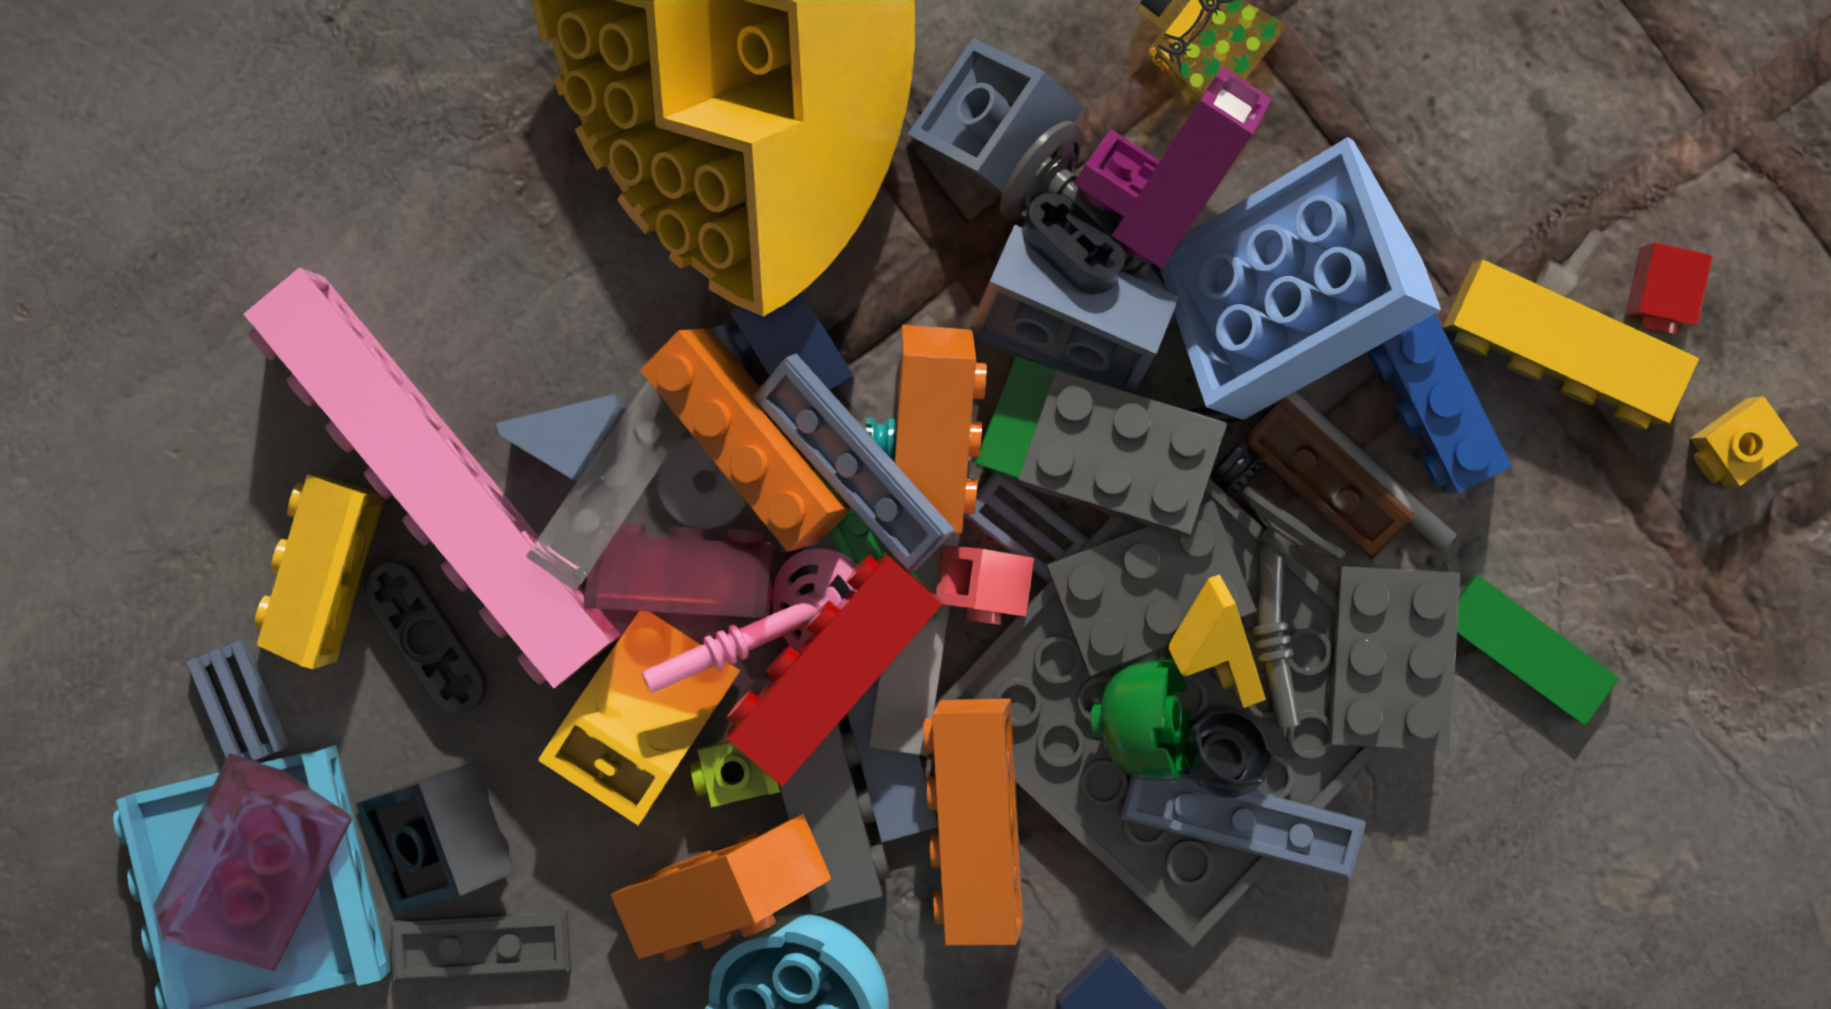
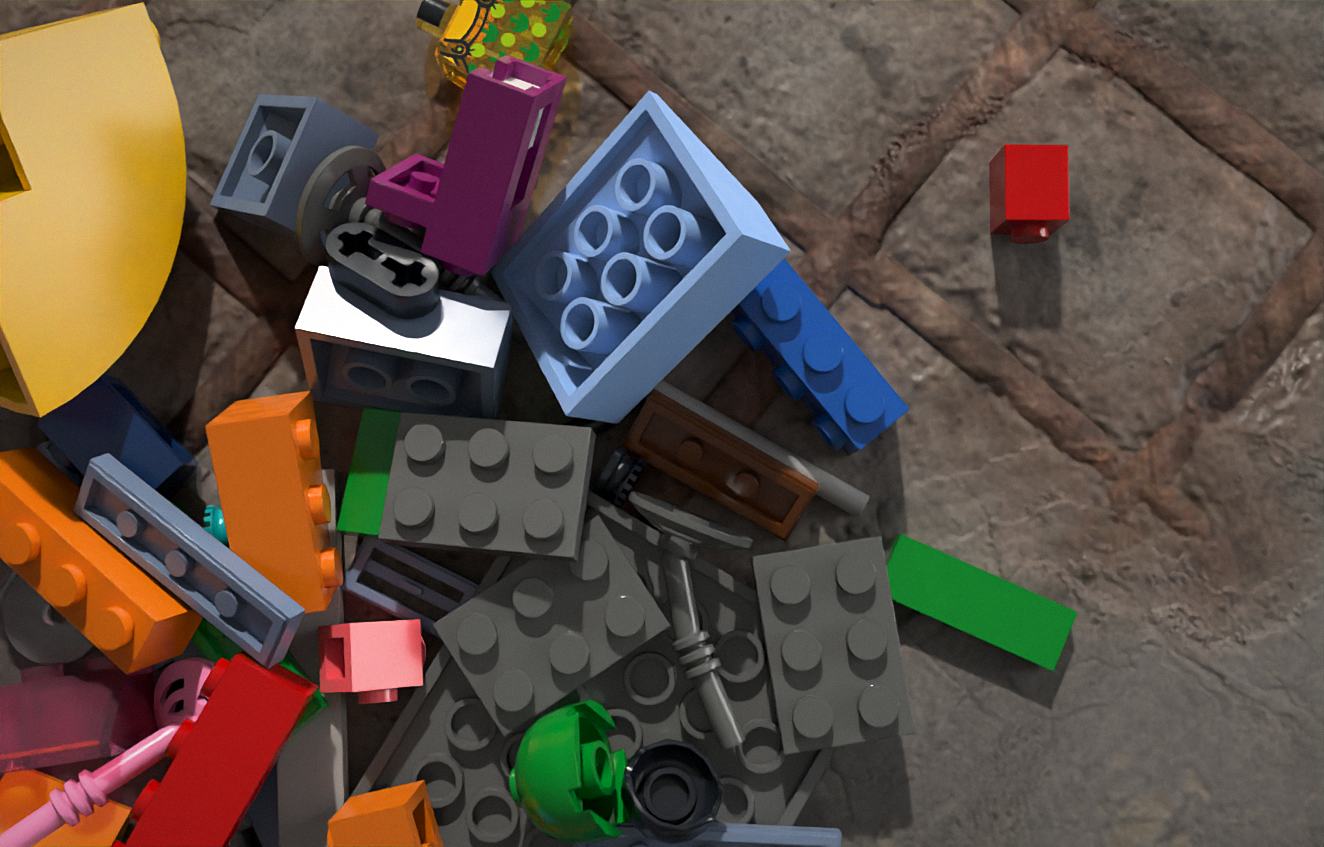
camera: 15 degrees left, 5 degrees down
yellow slope [1169,574,1266,708] -> none
yellow brick [1443,260,1699,430] -> none
clear hand [1536,229,1605,296] -> none
yellow brick [1690,396,1798,486] -> none

